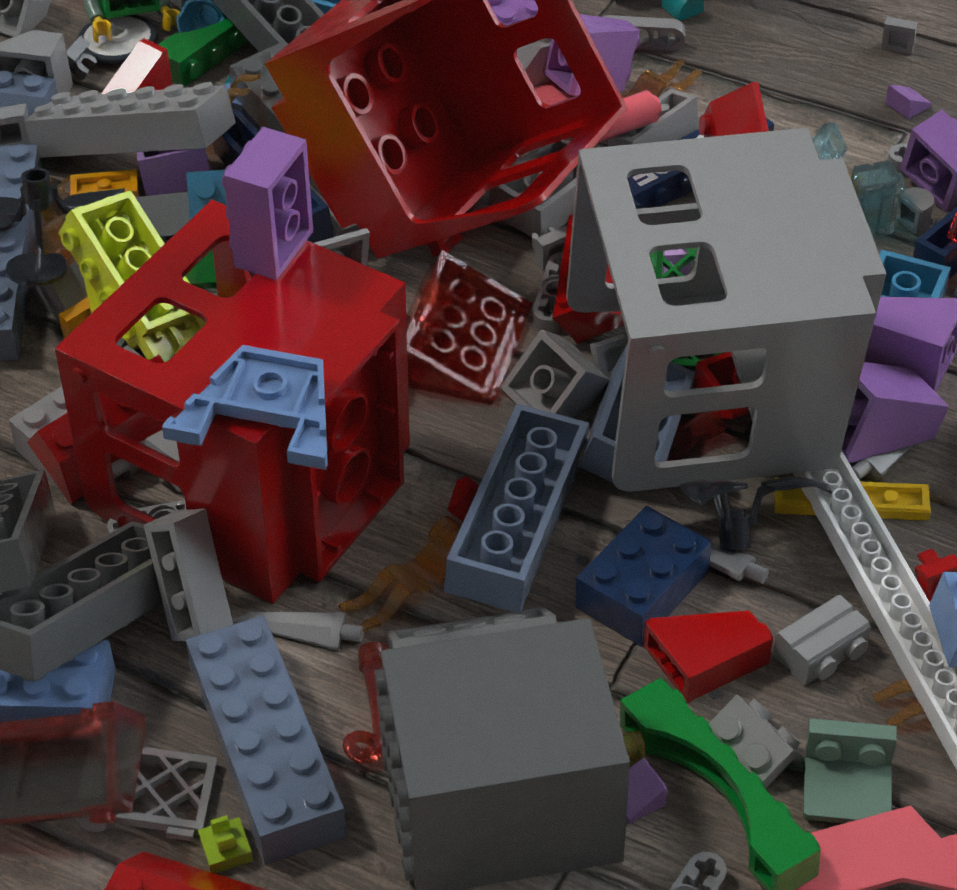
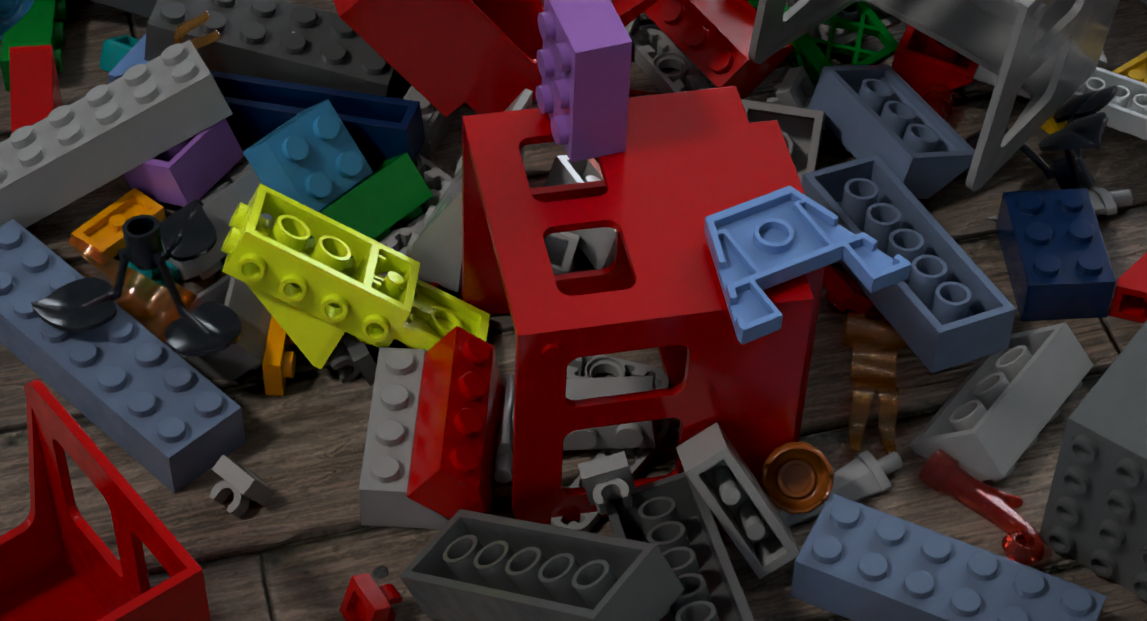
camera: 45 degrees left, 0 degrees up
none -> light grey tile [578,451,637,515]
none -> dark orange hair [761,442,834,514]

